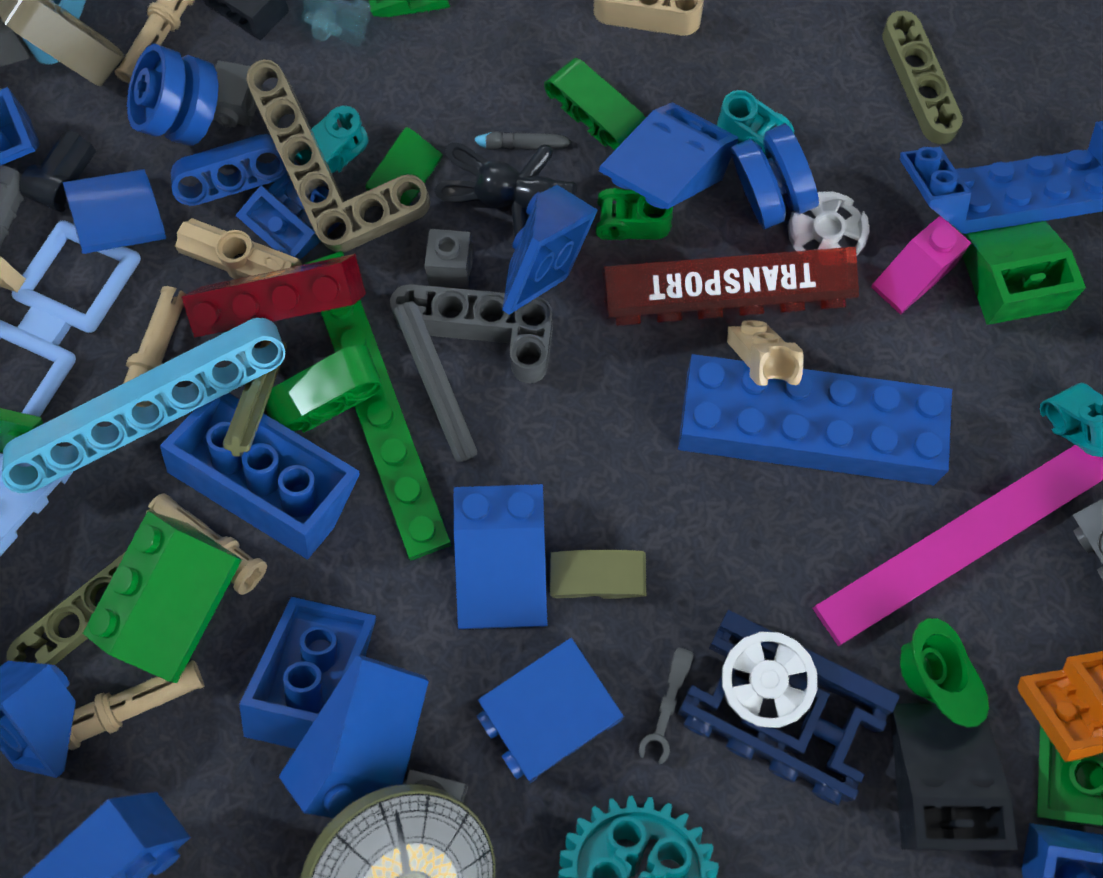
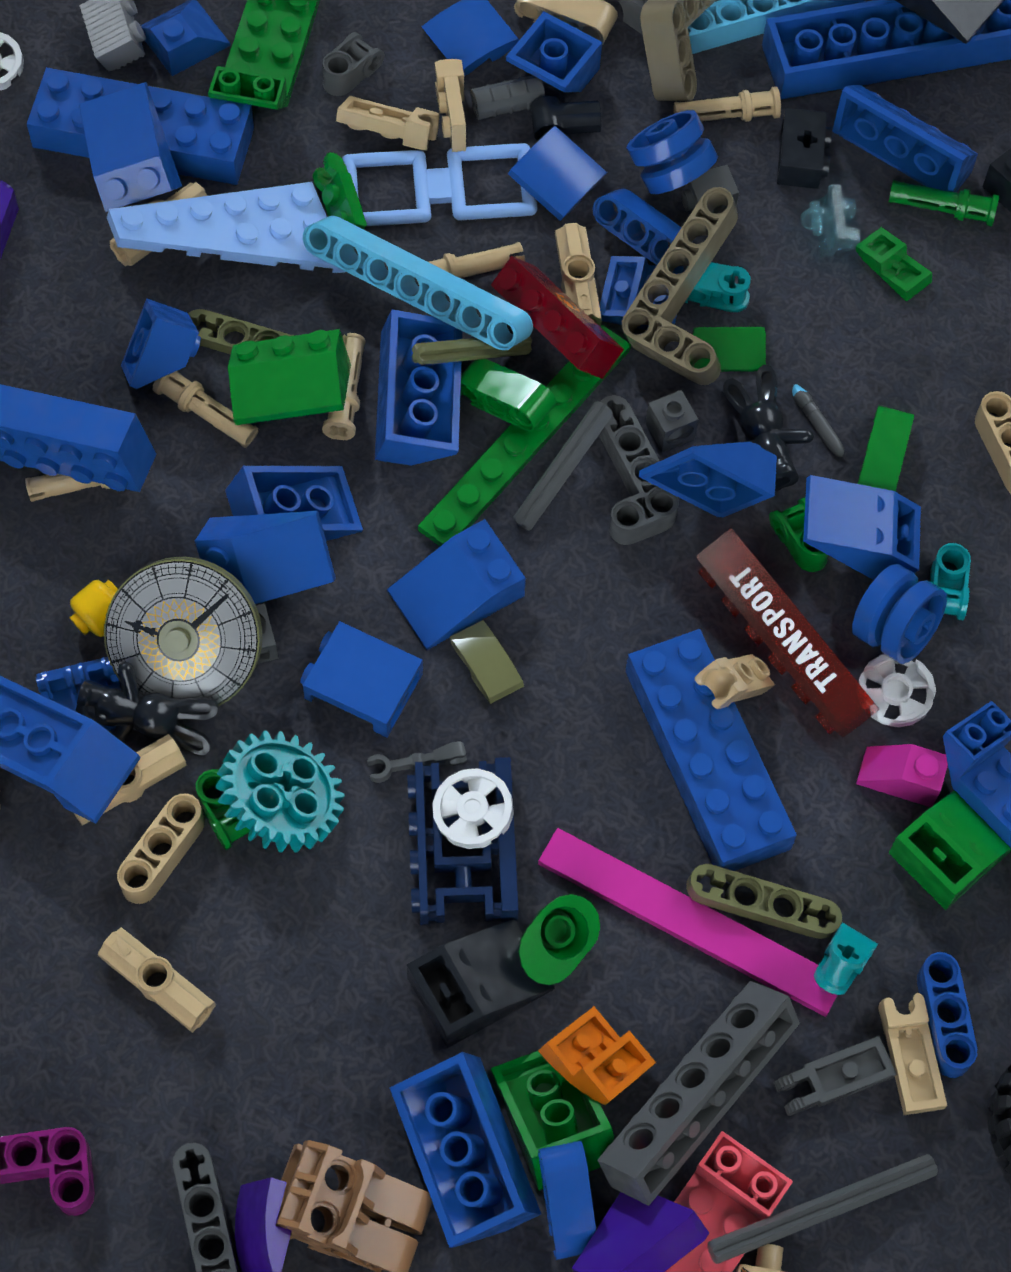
camera: 55 degrees right, 5 degrees down
none -> olive beam [686,864,842,939]

